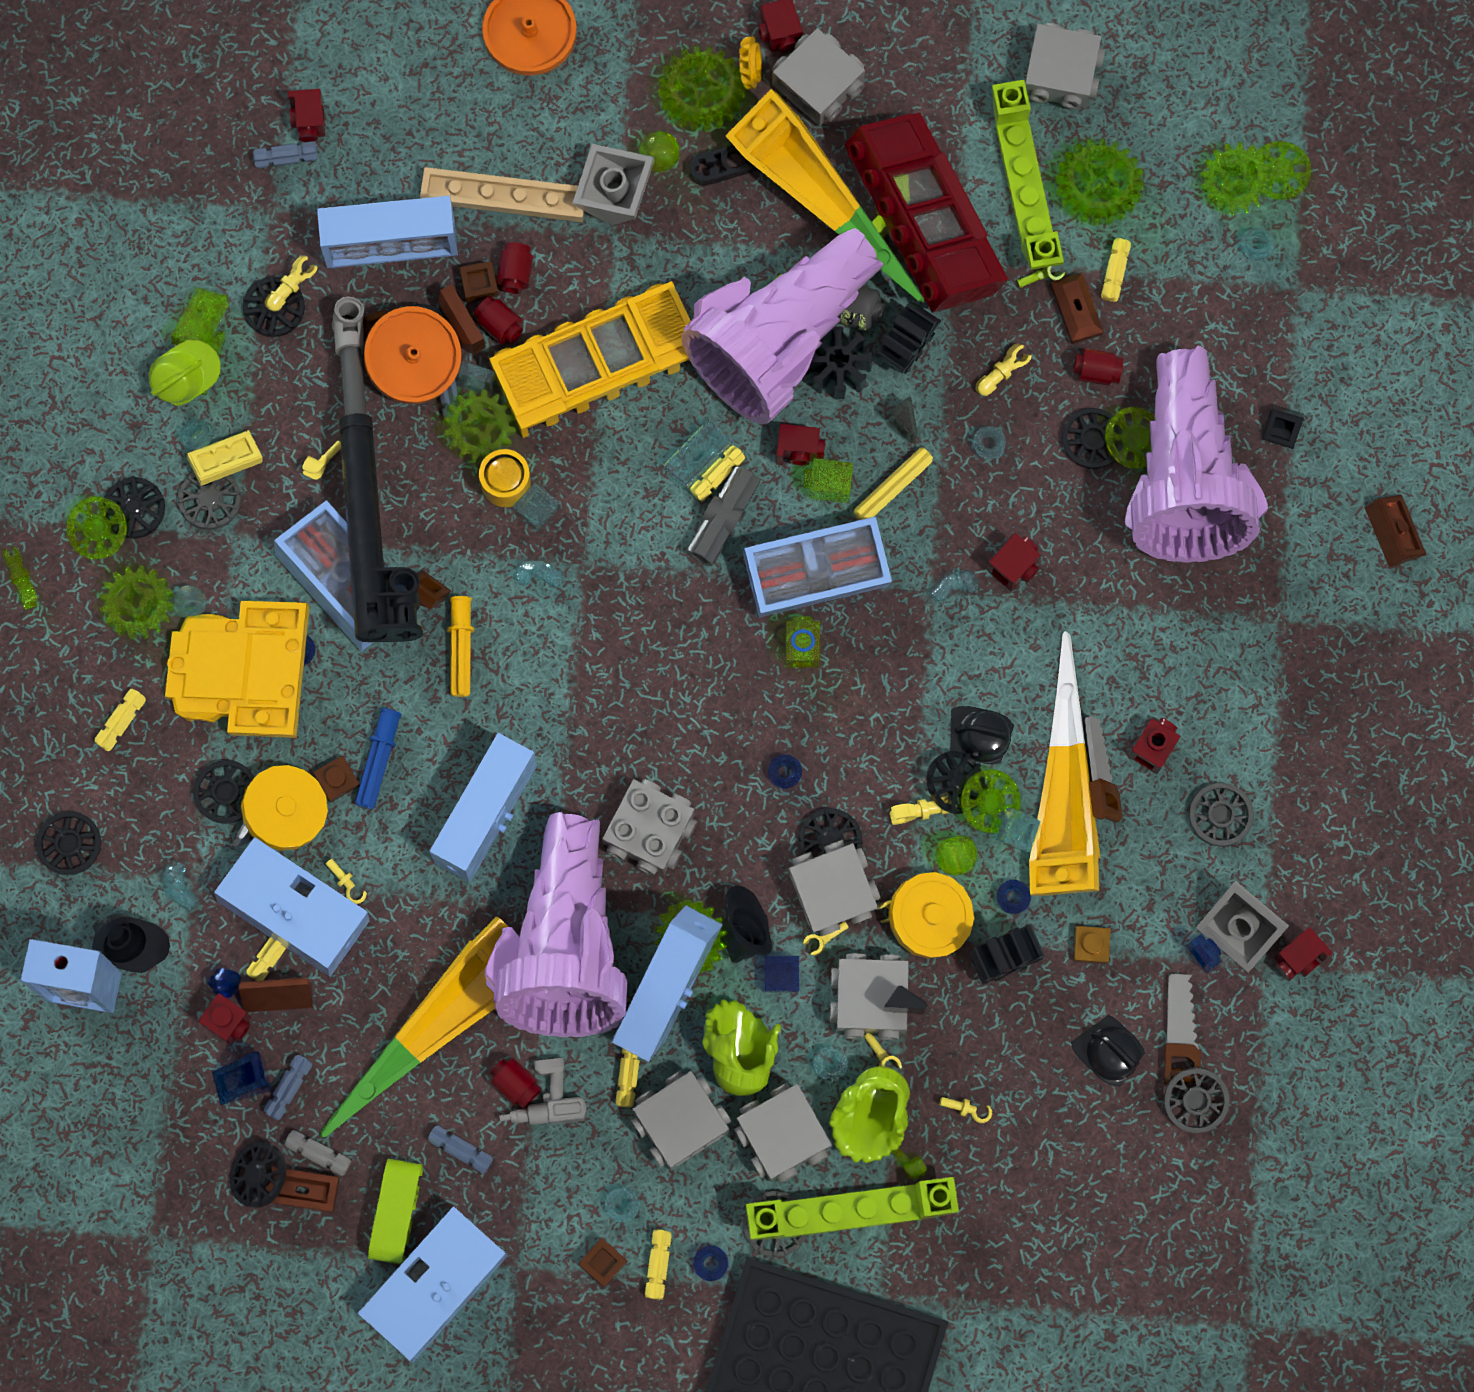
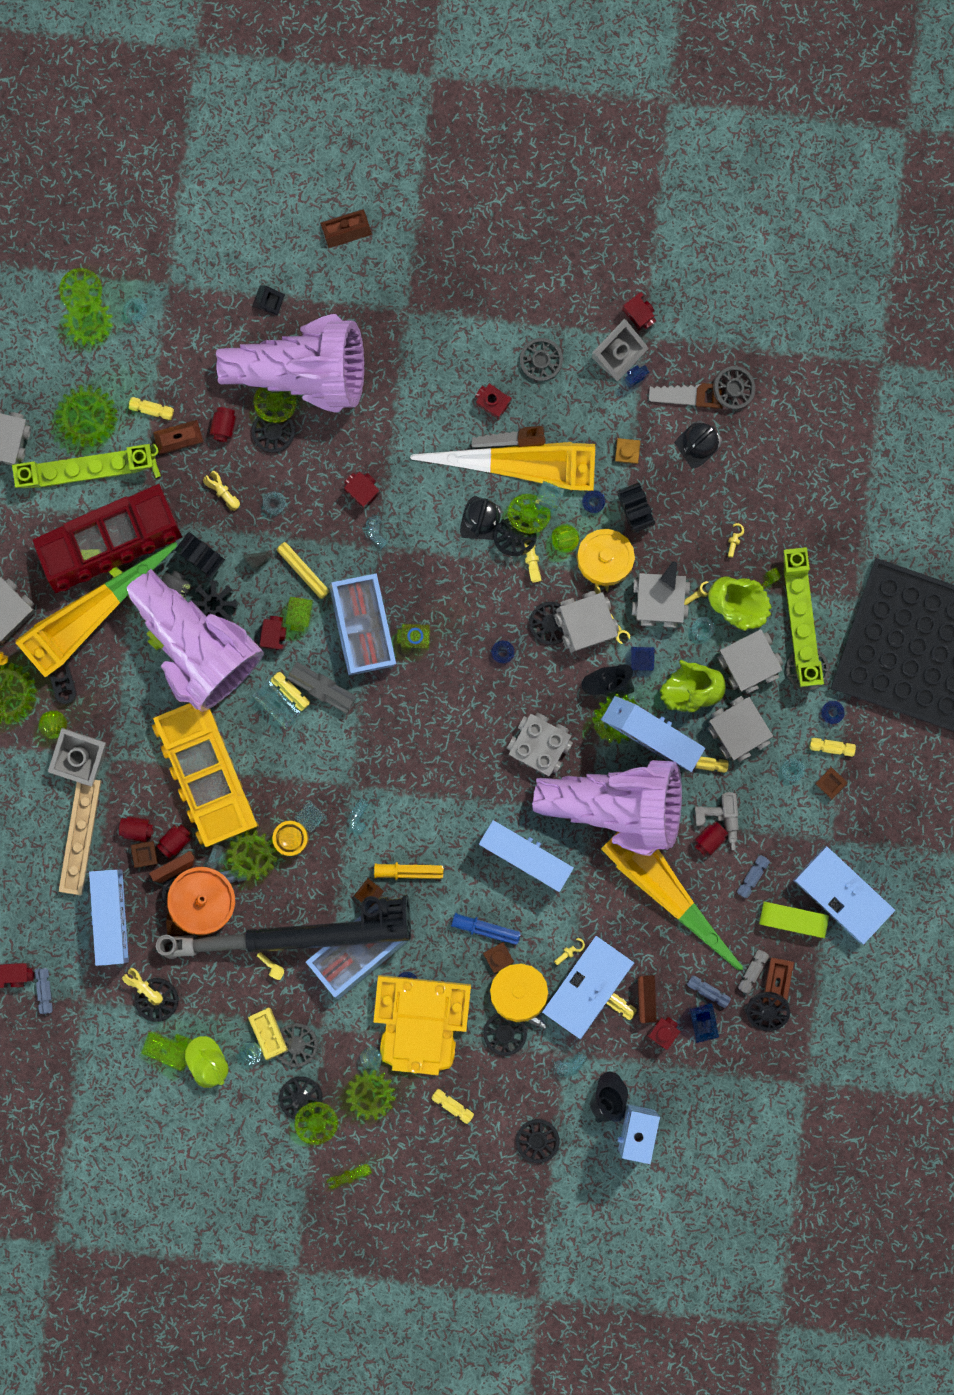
camera: 85 degrees left, 10 degrees up
clear blue plate [208,969,242,998] -> none

